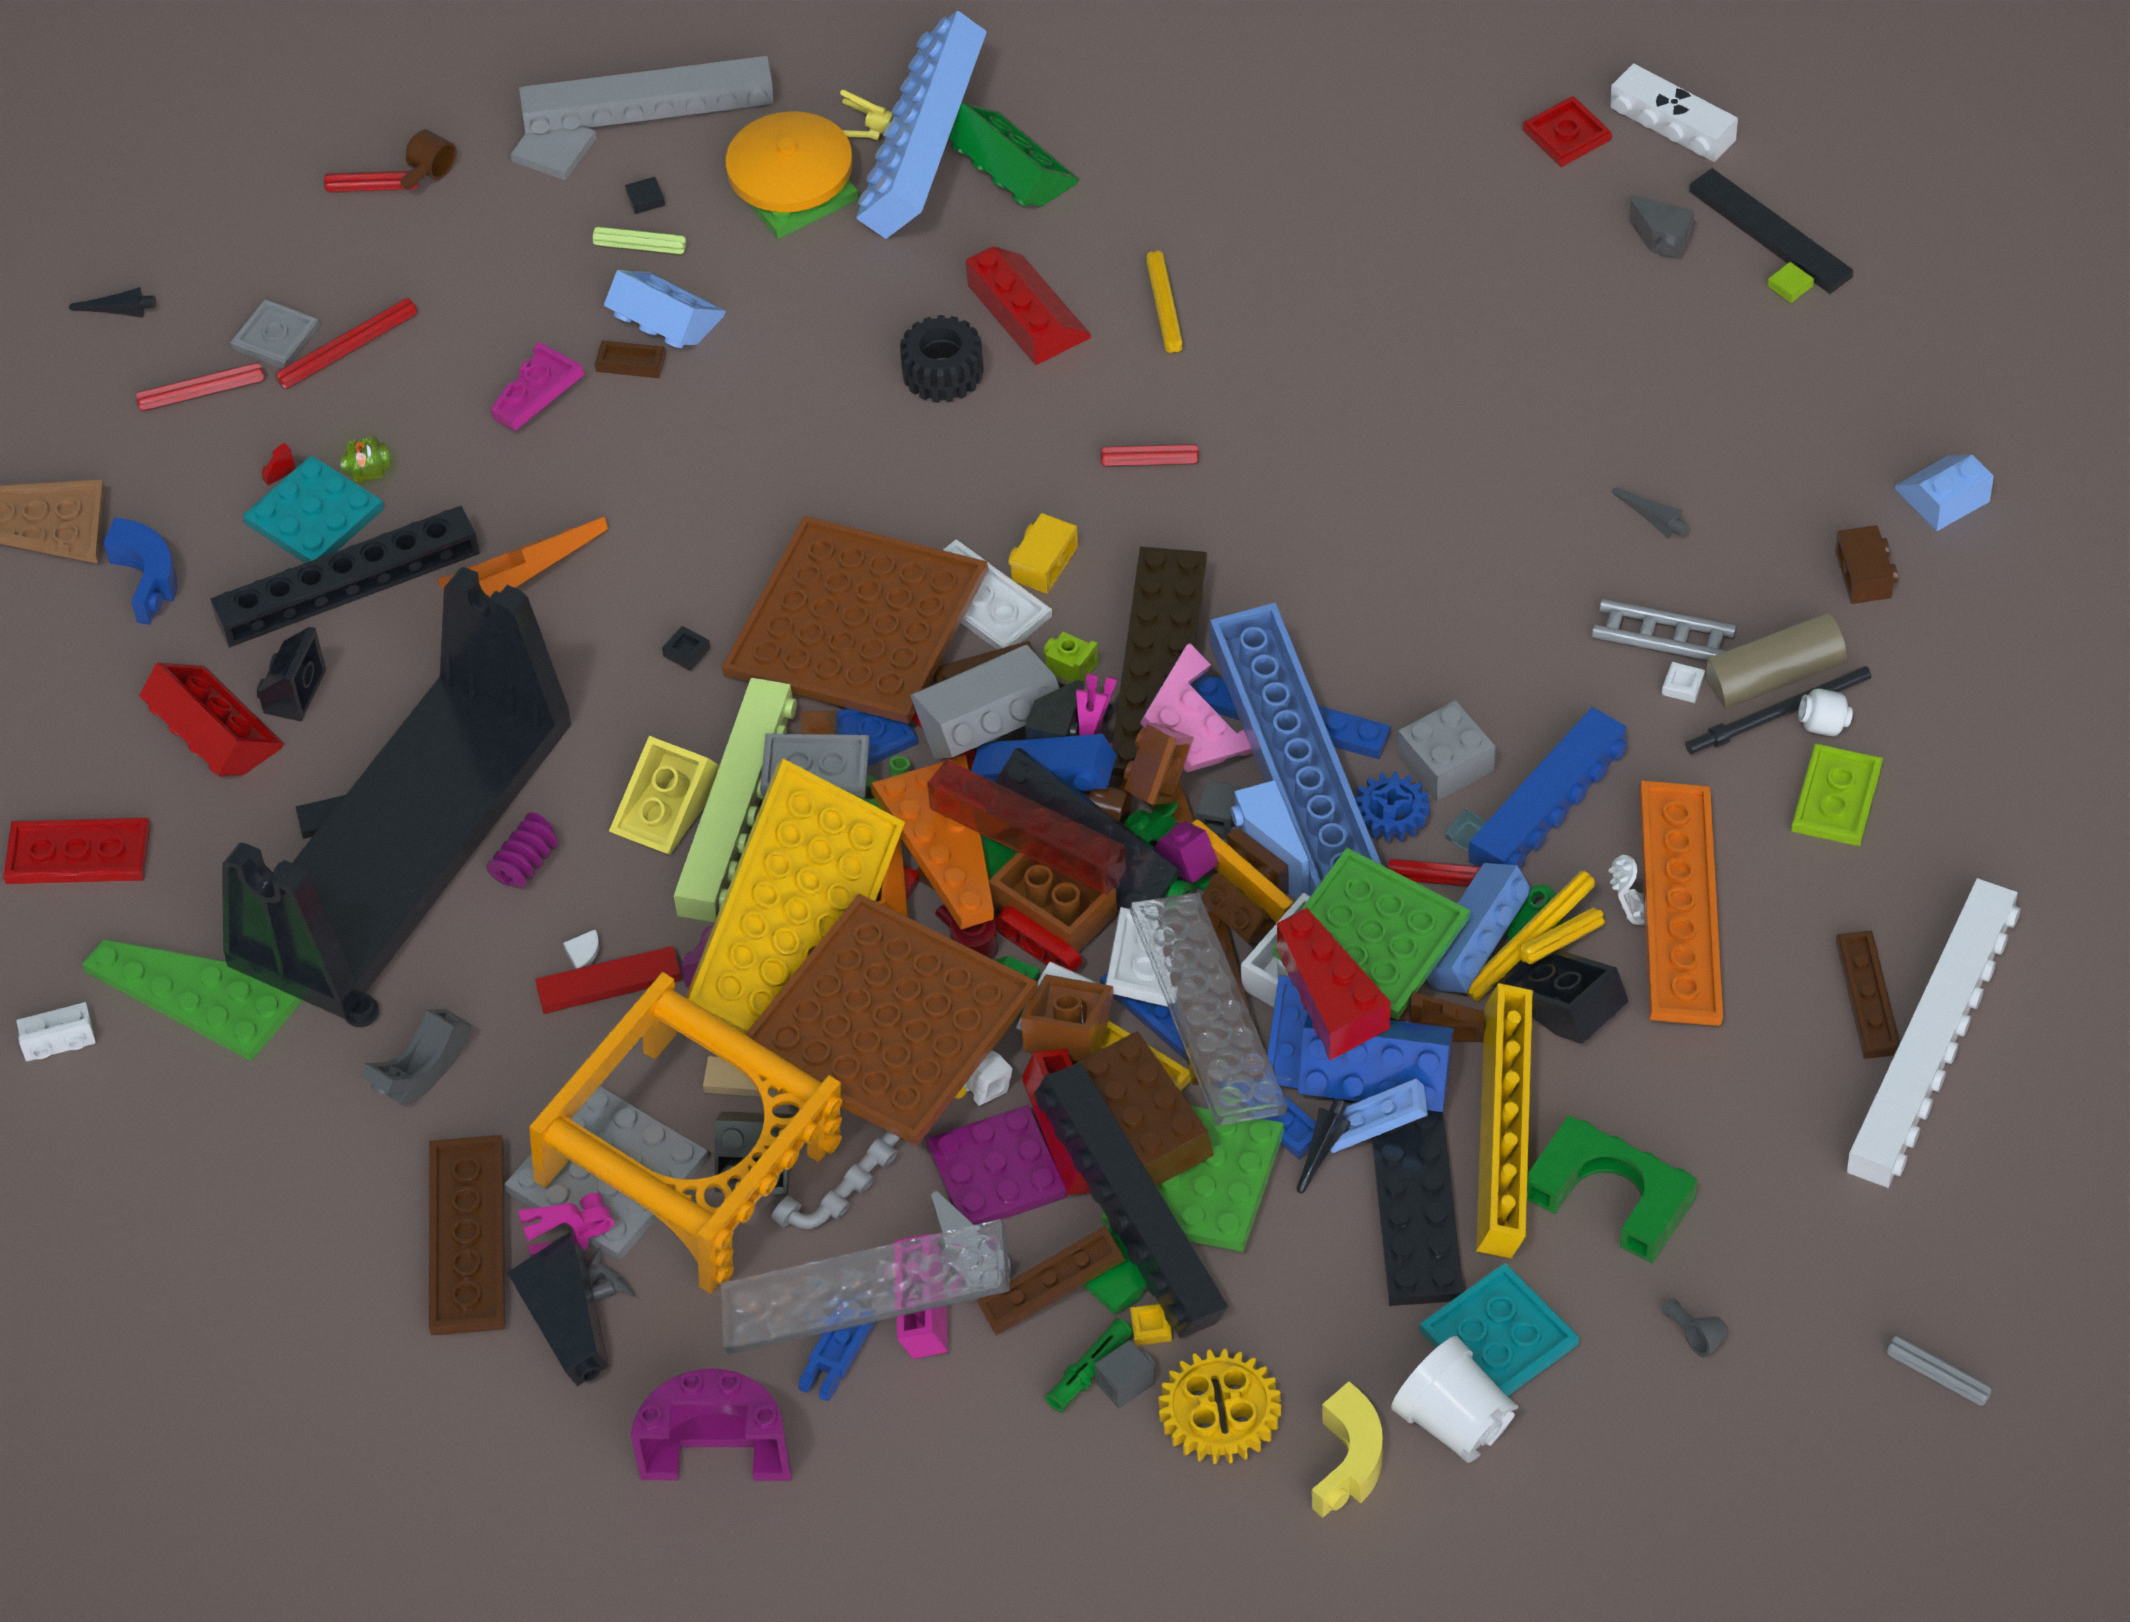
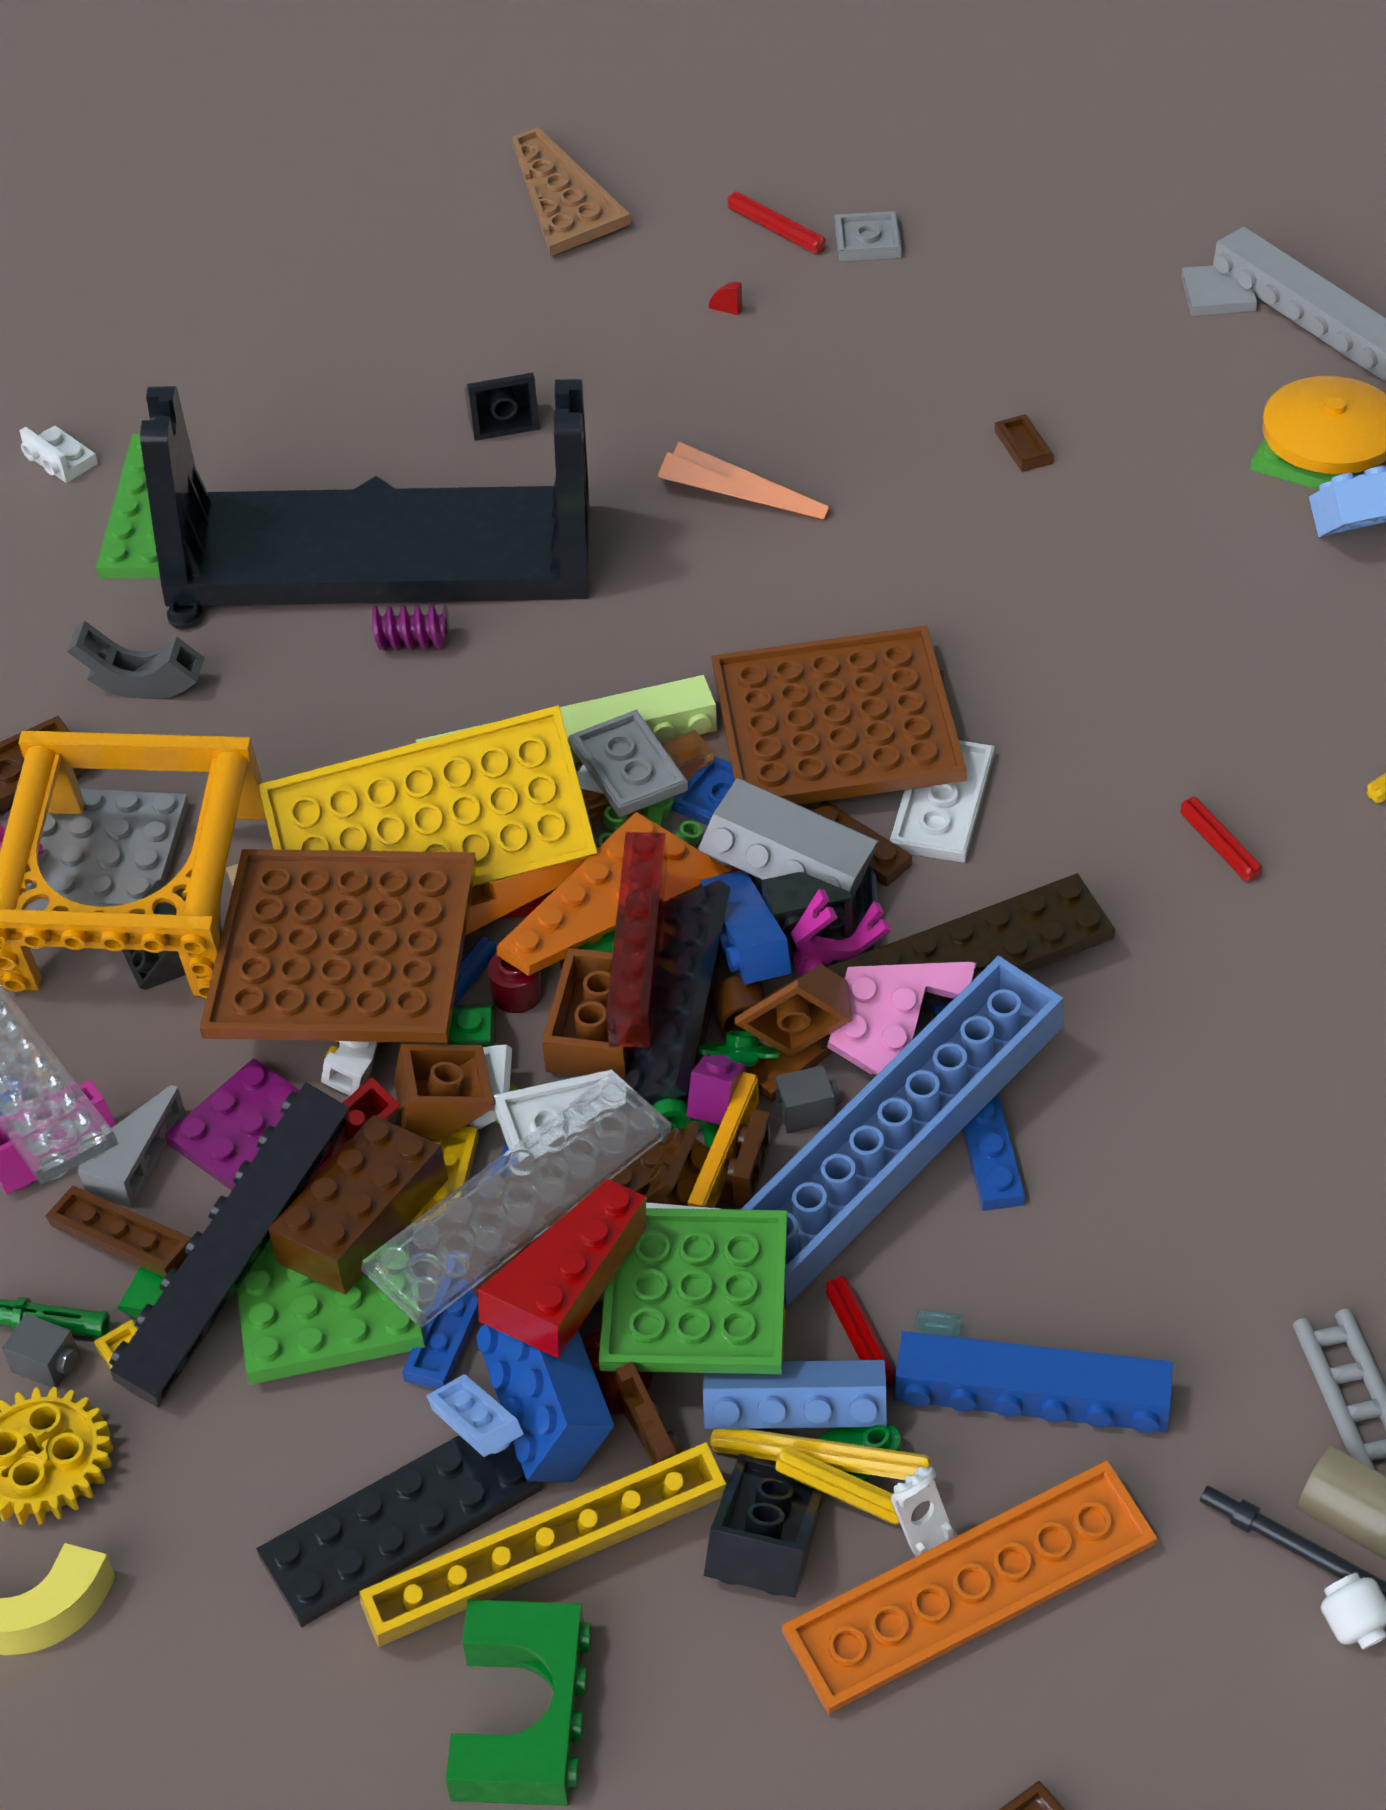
camera: 60 degrees right, 5 degrees down
red tile [3,818,151,884] -> none
black piece [69,287,156,318] -> none
blue arch [103,517,177,625] -> none
red slope [139,662,284,777] -> none
black brick [210,505,480,648] -> none
teal plate [242,455,384,563] -> none
red axle [276,298,417,389] -> none
red axle [324,171,418,192] -> none
clear neon green head [340,436,391,483] -> none
reddish brown piece [400,129,457,190] -> none
dark pink wing [490,341,585,431] -> none
red tile [535,946,682,1014] -> none
white tile [563,930,600,969] -> none
yellowish green axle [592,226,686,254] -> none
light blue slope [604,270,726,348] -> none
light yellow slope [609,736,720,855] -> none
black tile [625,177,665,214] -> none
black plate [662,626,710,670] -> none
light grey bar [771,1131,908,1229] -> none
black tyre [900,315,984,402] -> none
red slope [966,246,1091,365] -> none
red beam [993,906,1083,972] -> none
yellow brick [1008,513,1078,594] -> none
lime brick [1043,632,1099,683] -> none
light blue slope [1230,780,1309,899] -> none
black piece [1297,1098,1351,1194] -> none
blue gear [1354,772,1430,842] -> none
white piece [1391,1336,1518,1463] -> none
light grey brick [1398,700,1495,802] -> none
teal plate [1419,1263,1579,1396] -> none
white tile [1662,662,1705,703] -> none
lime tile [1791,743,1883,846] -> none

